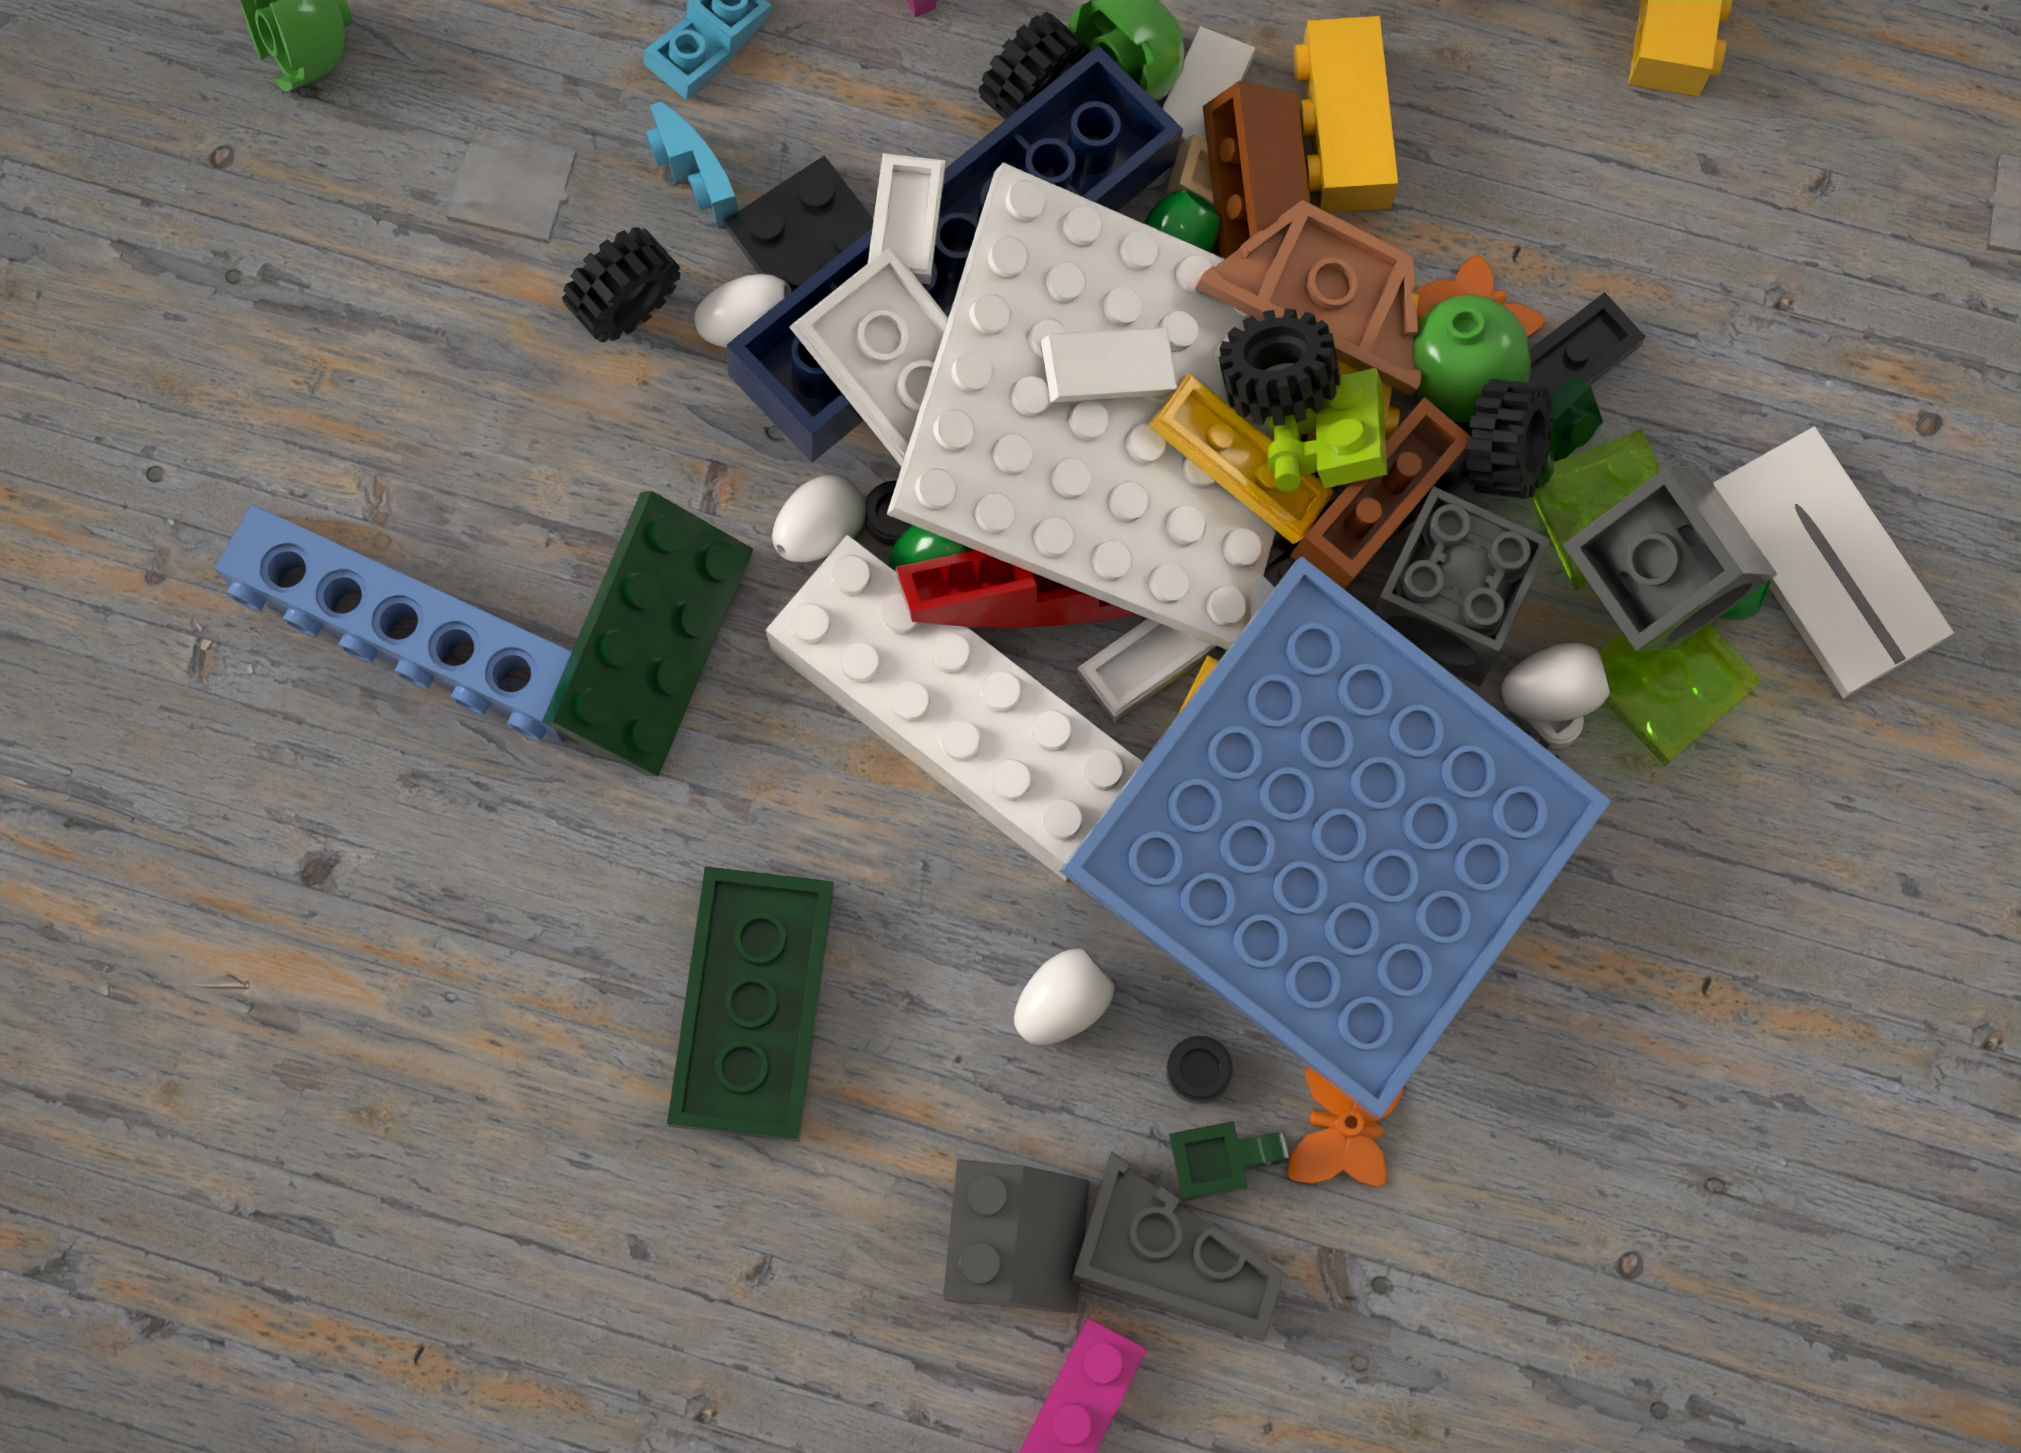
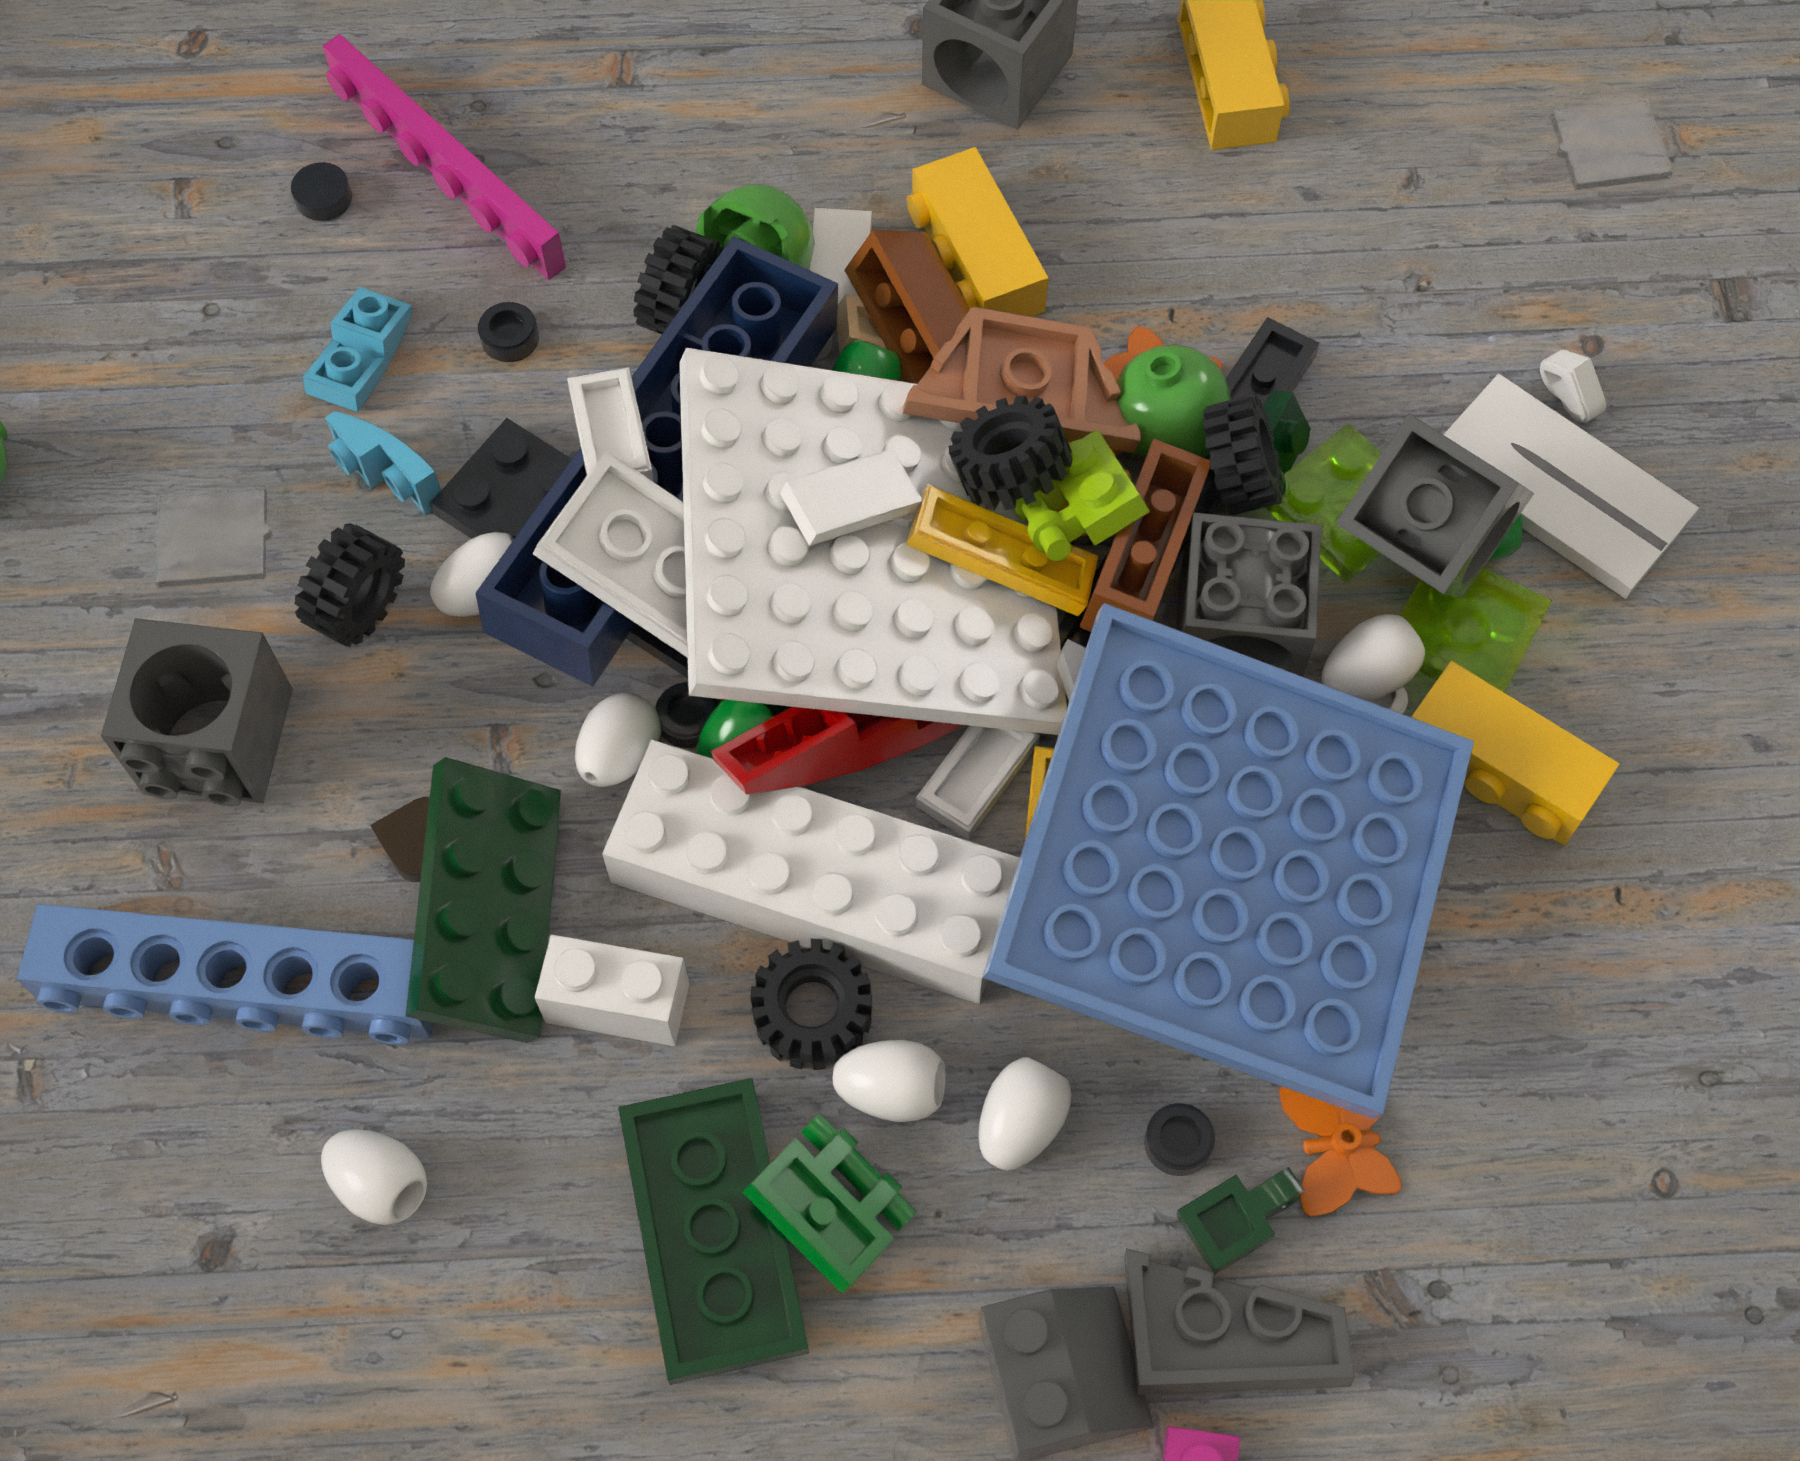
camera: 20 degrees left, 10 degrees down
none -> dark grey brick [101,618,293,807]
none -> white animal [321,1129,427,1225]
none -> dark brown tile [370,797,430,882]
none -> black tile [478,302,539,362]
none -> white brick [535,934,690,1046]
none -> green plate [742,1113,917,1294]
none -> black tyre [750,939,873,1070]
none -> white animal [833,1040,946,1122]
none -> yellow brick [1411,660,1620,846]
none -> white tile [1540,350,1606,423]

